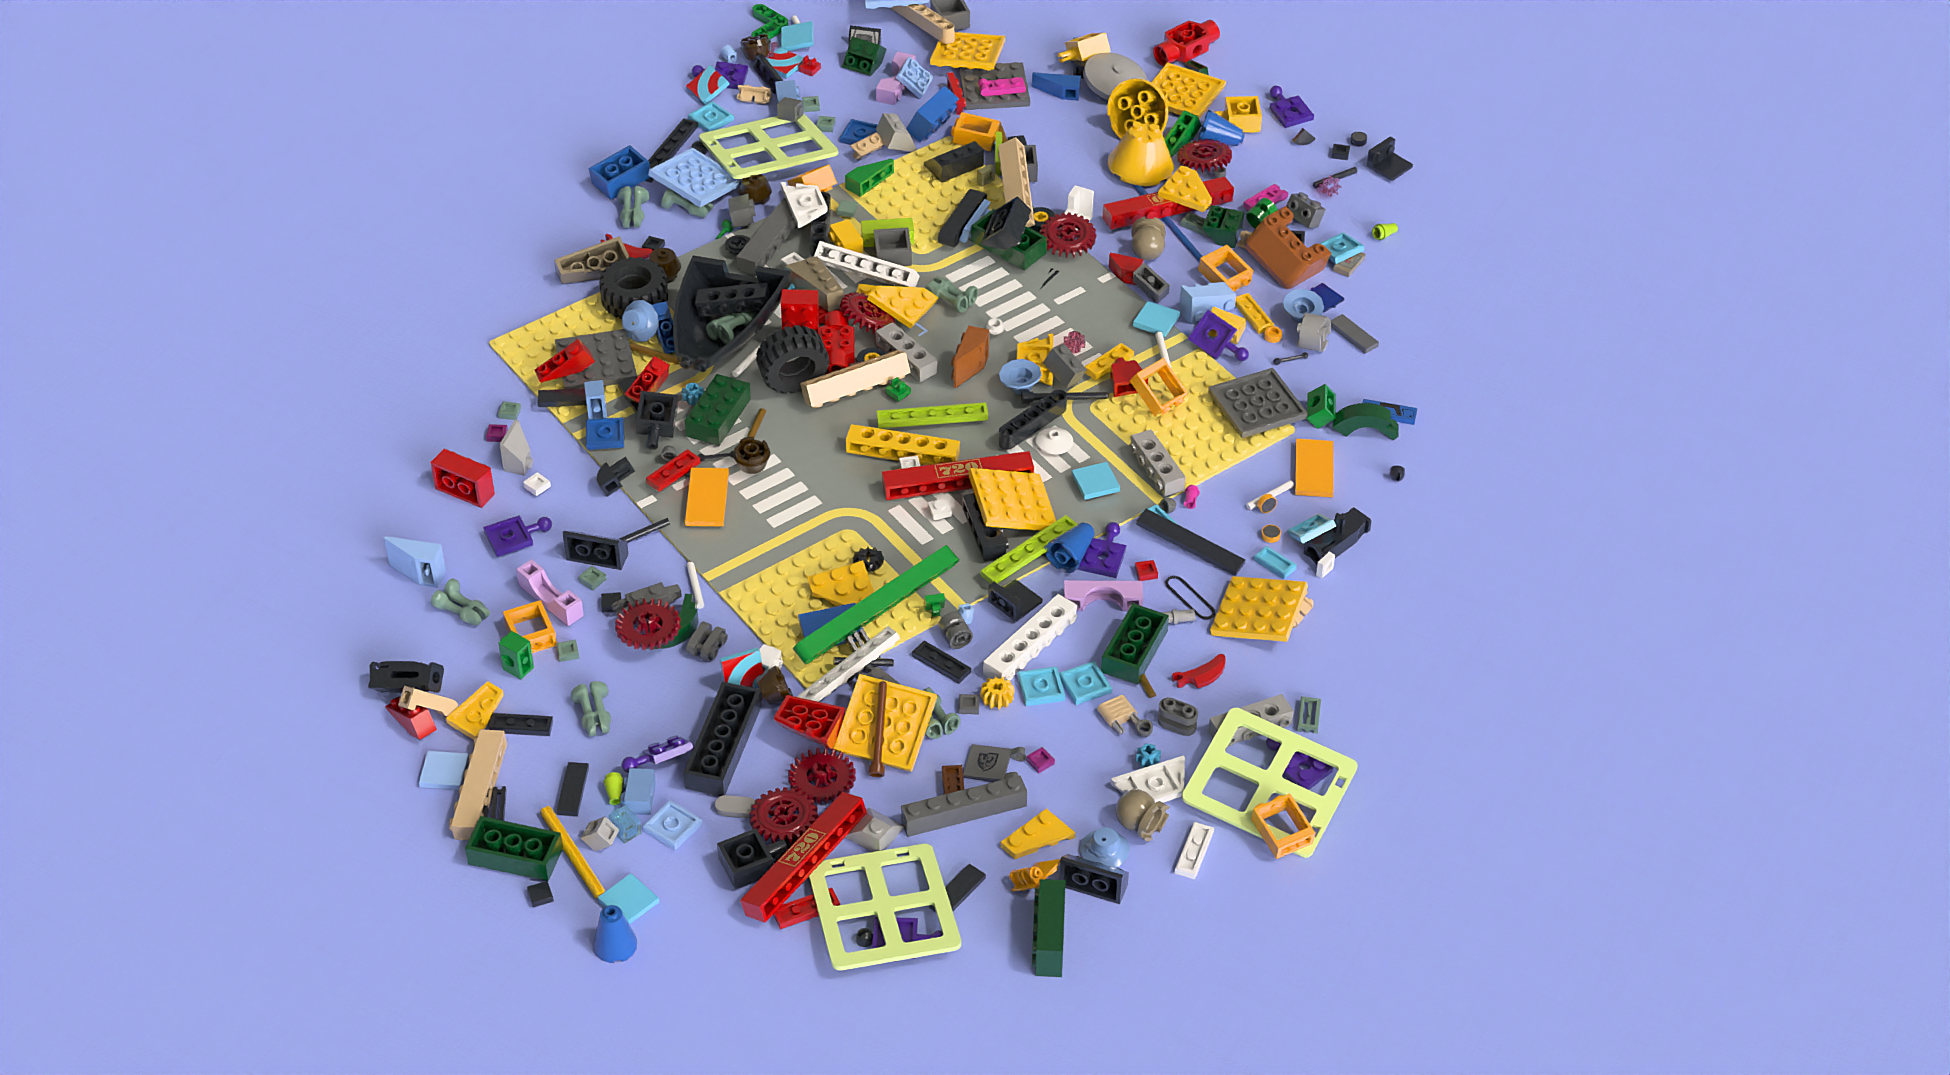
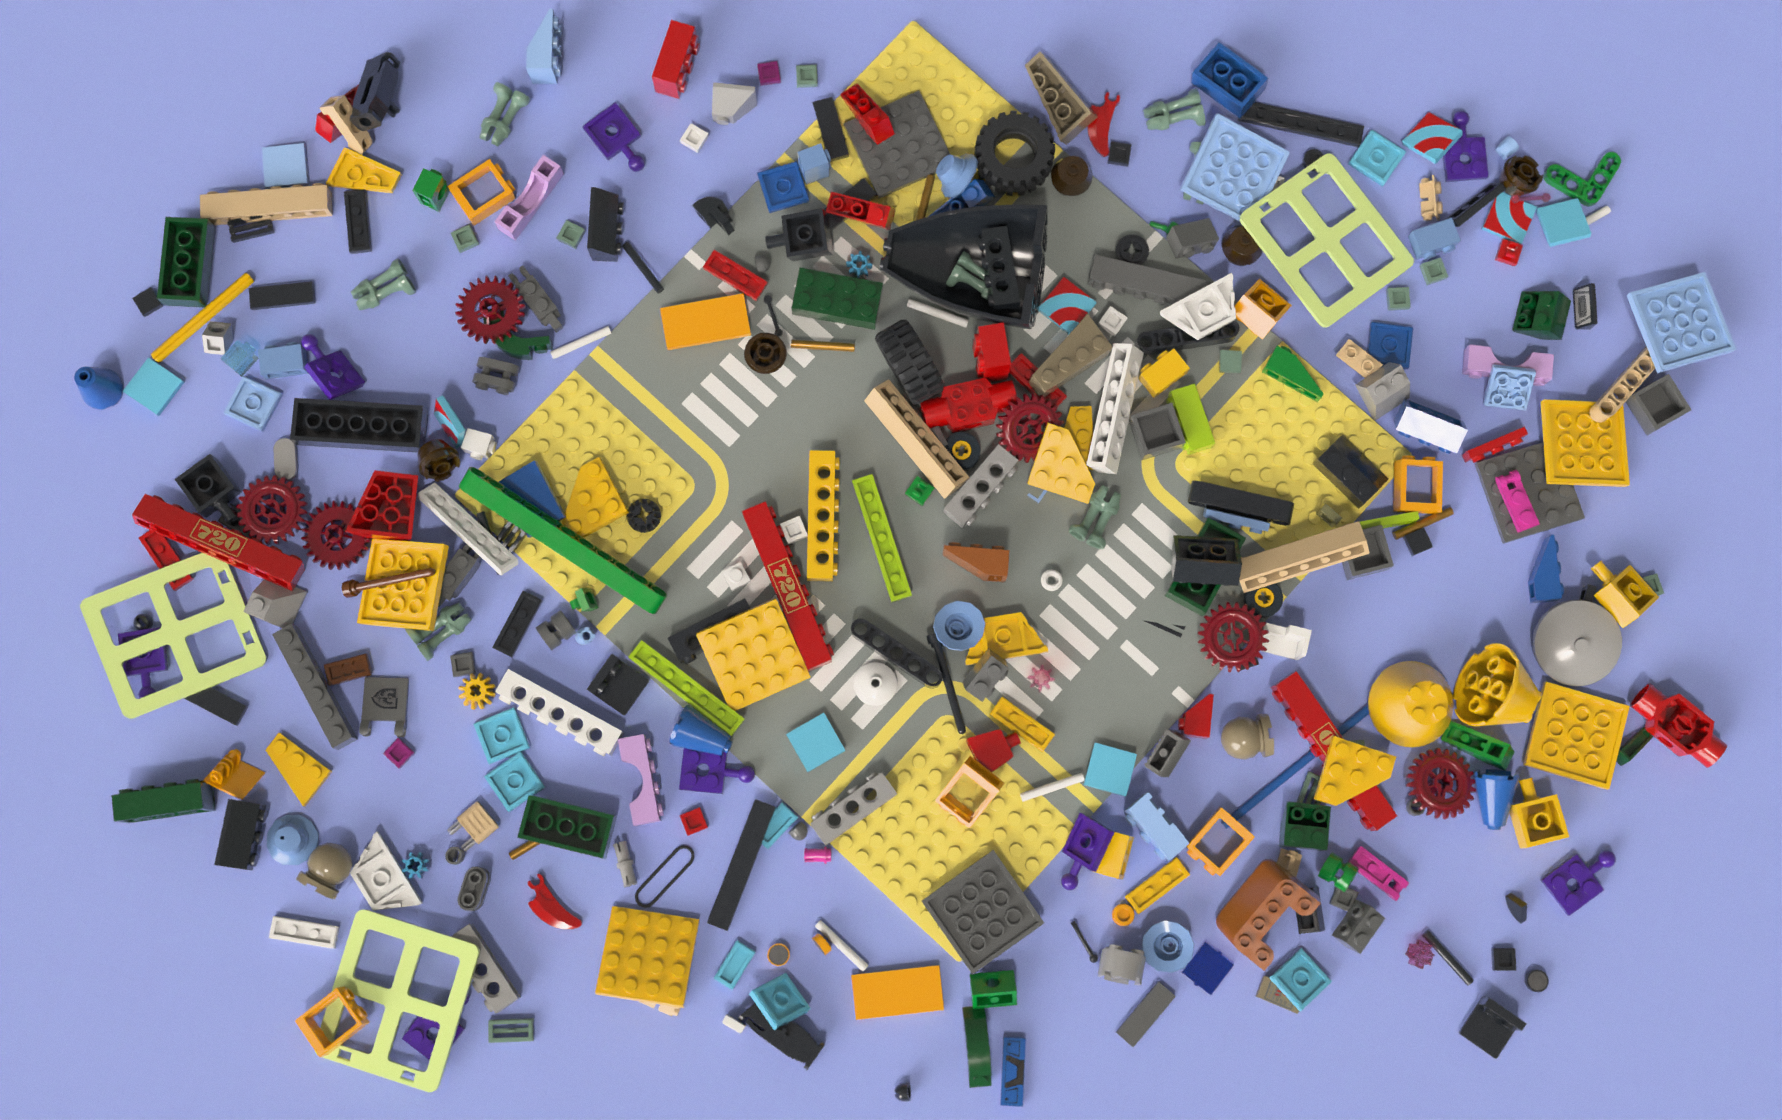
camera: 75 degrees right, 35 degrees up
black tile [601,592,622,612] -> none
lime cone [603,772,624,805] -> none
dark grey brick [777,97,804,122] -> none
lime cone [1372,223,1398,240] -> none

